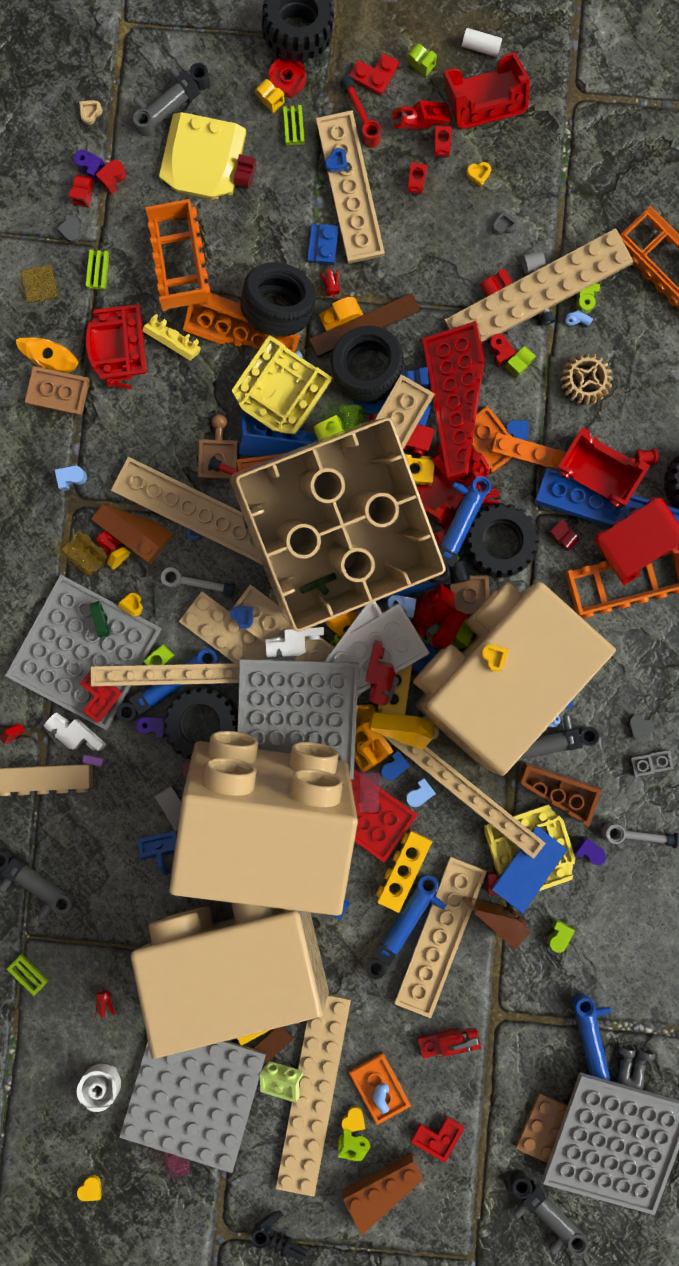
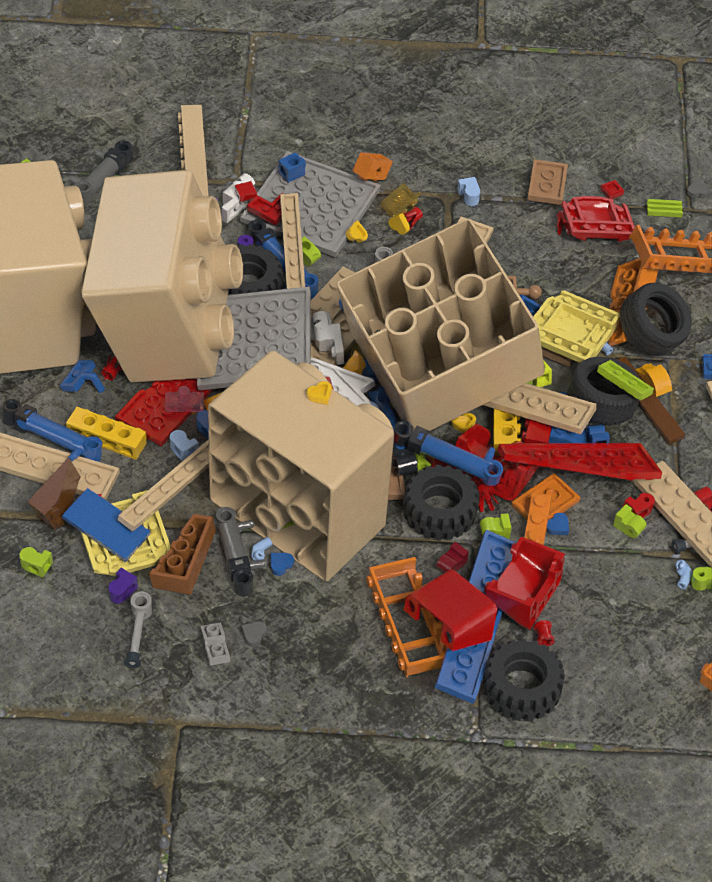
camera: 85 degrees right, 35 degrees down
red tile [0,724,25,744] -> none
light orange piece [16,338,79,373] -> none
clear yellow piece [21,264,58,303] -> none
dark green beam [90,601,110,638] -> none
dark orange wedge [91,504,174,565] -> none
light yellow plate [143,314,201,361] -> none
red piece [319,269,341,299] -> none
clear neon green leg [339,405,363,430] -> none
tan gear [560,353,613,405] -> none
none -> red tile [235,181,257,202]
none -> blue brick [278,152,306,183]
none -> orange brick [353,152,393,181]
none -> lime leg [480,513,512,539]
none -> lime plate [597,360,654,401]
none -> red tile [600,180,624,199]

